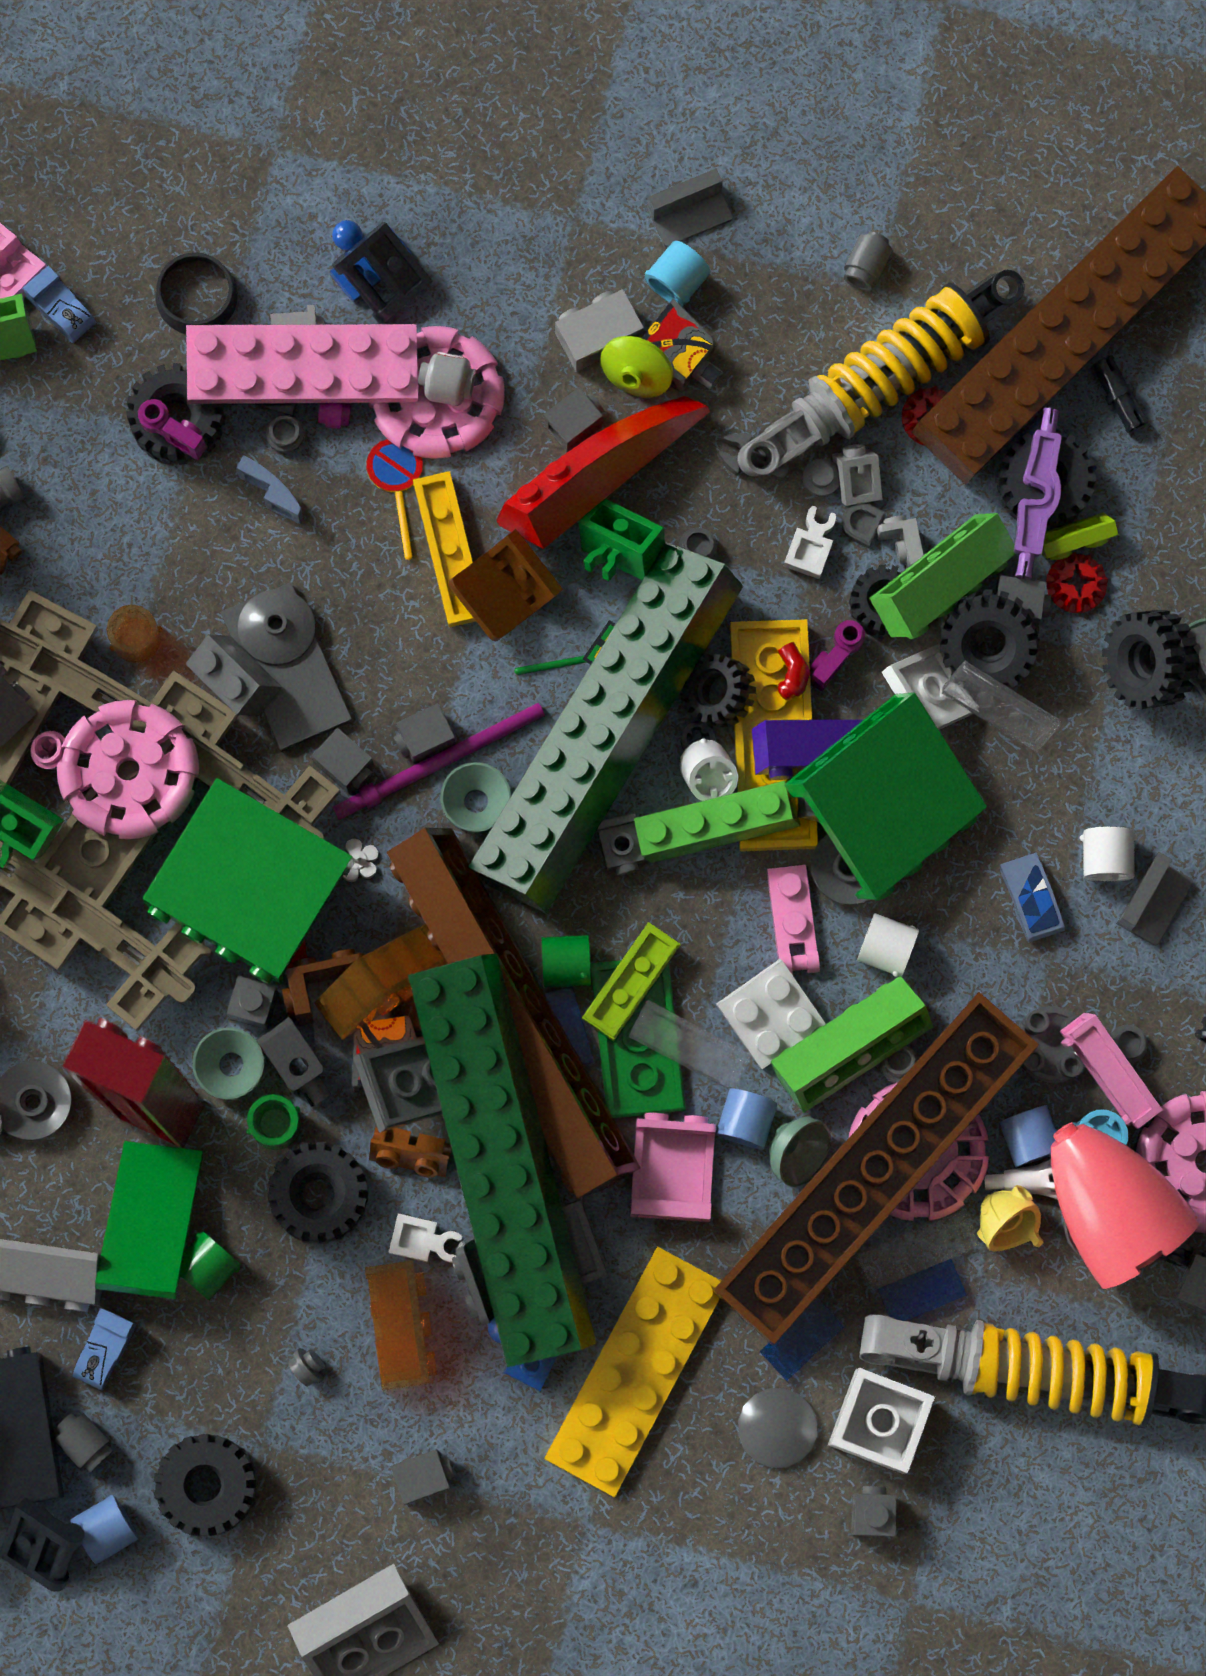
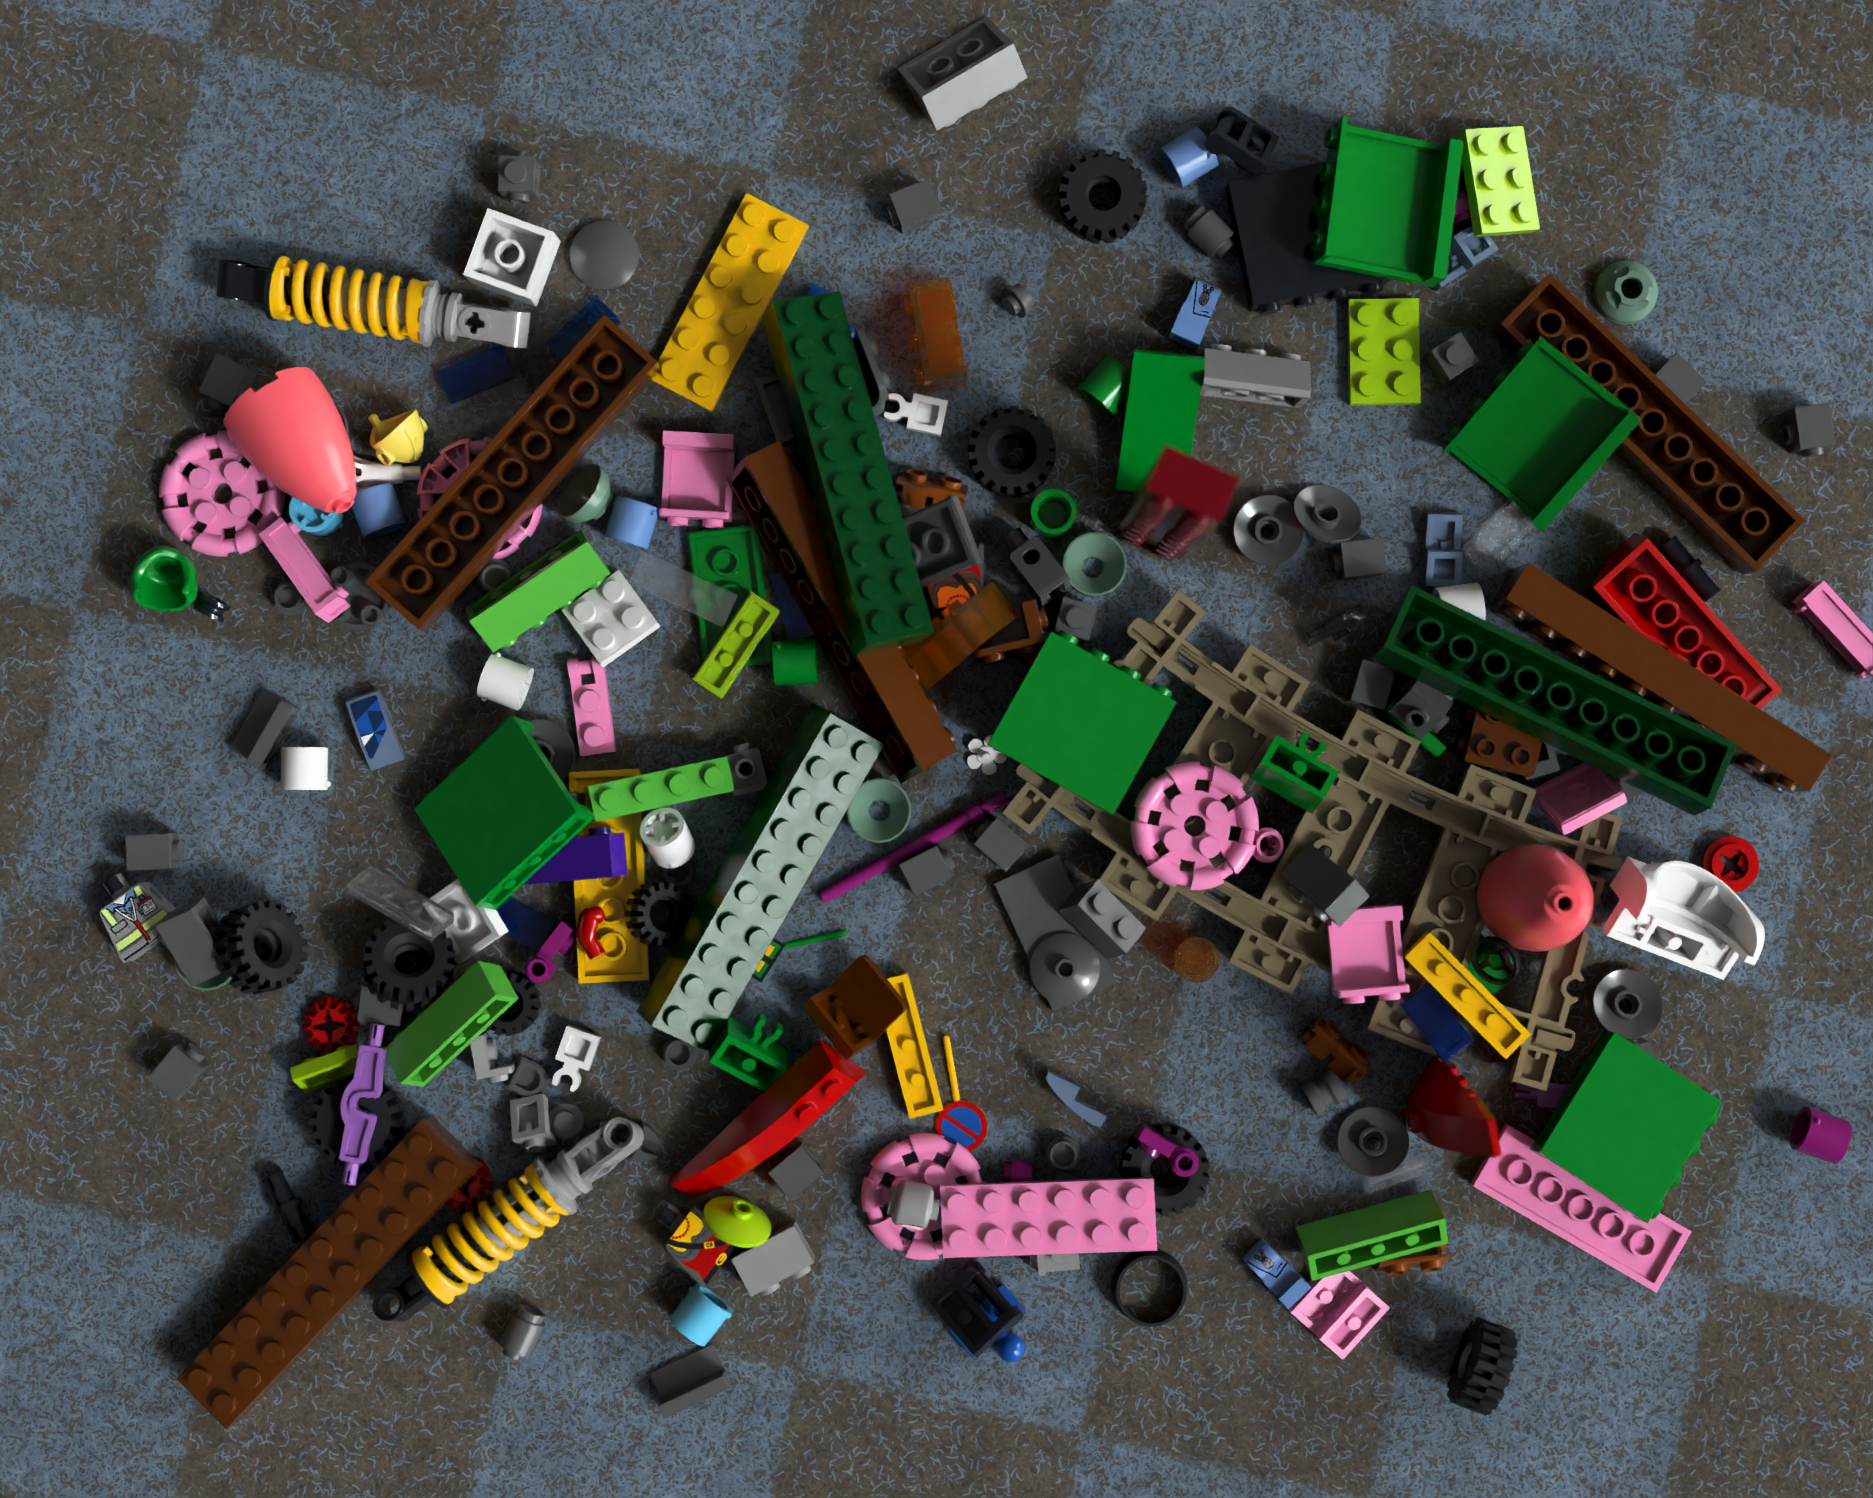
camera: 175 degrees right, 10 degrees up
none -> clear blue tile [496,897,556,953]

